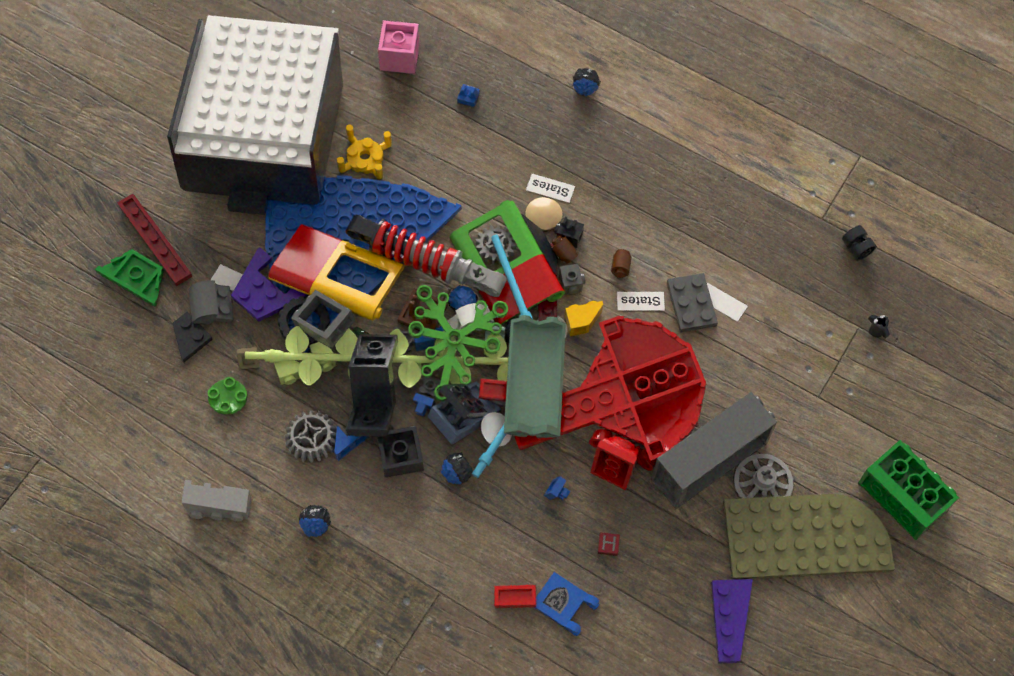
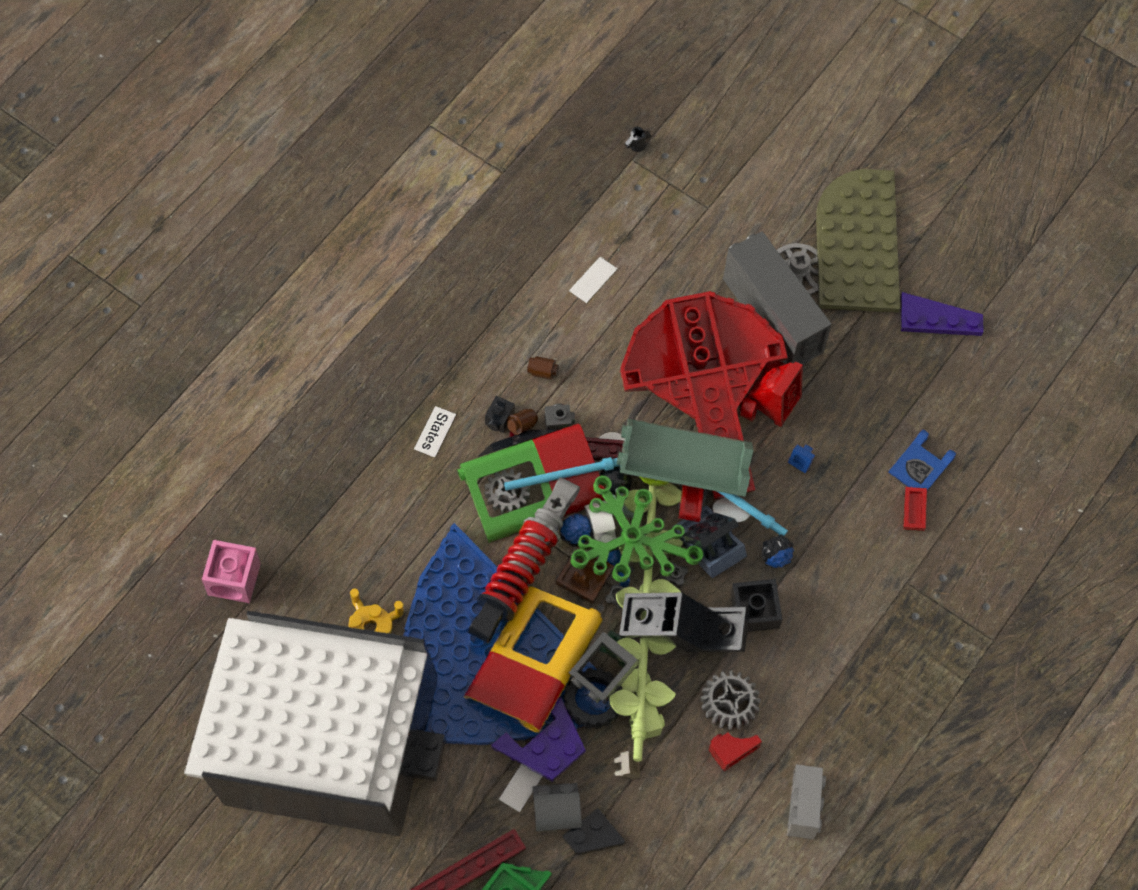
camera: 85 degrees left, 0 degrees up
bright green dish [208,377,247,414] -> none
piece [299,505,331,537] -> none
blue slope [334,426,369,461] -> none
blue tile [413,393,436,417] -> none
blue tile [457,84,480,107] -> none
tan dish [526,198,562,231] -> none
yellow slope [564,301,603,336] -> none
piece [573,68,601,96] -> none
dark red tile [598,532,620,556] -> none
white sticker [617,292,665,311] -> none
dark grey plate [667,273,718,332] -> none
black wheel [842,225,877,260] -> none
green brick [858,440,959,540] -> none
none -> red arch [708,732,762,772]

